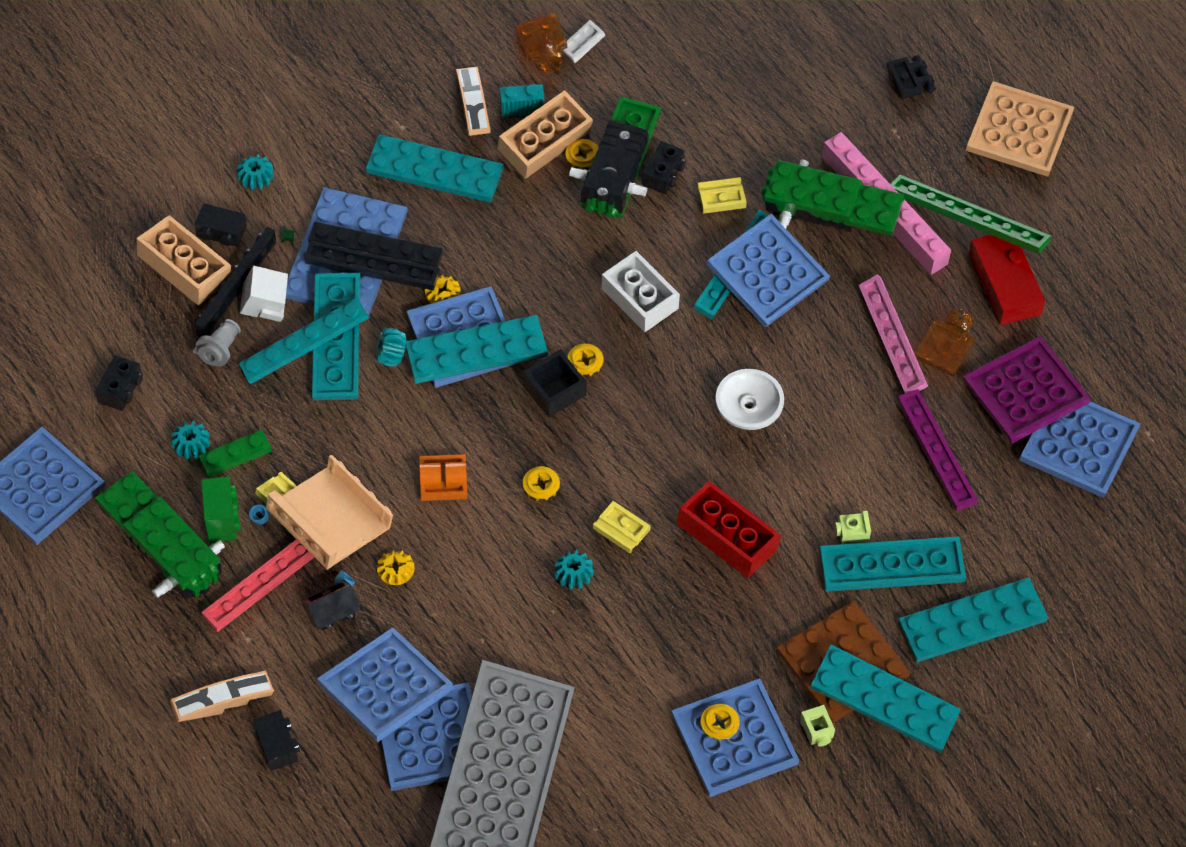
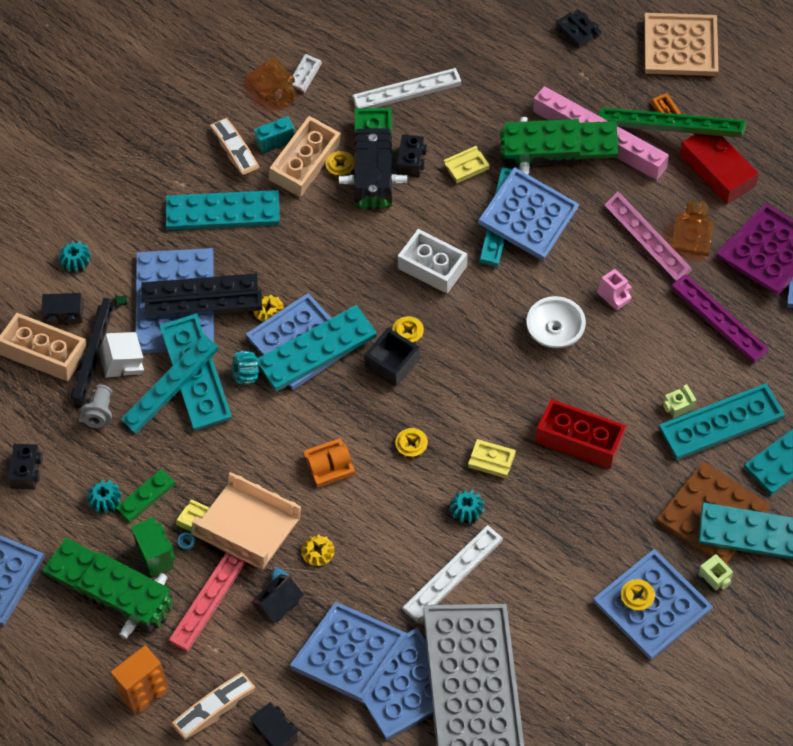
camera: 15 degrees left, 0 degrees up
none -> orange brick [111,645,168,714]
none -> white tile [352,68,461,108]
none -> white tile [402,525,503,624]
none -> bright pink brick [597,269,632,310]
none -> orange tile [651,93,681,114]

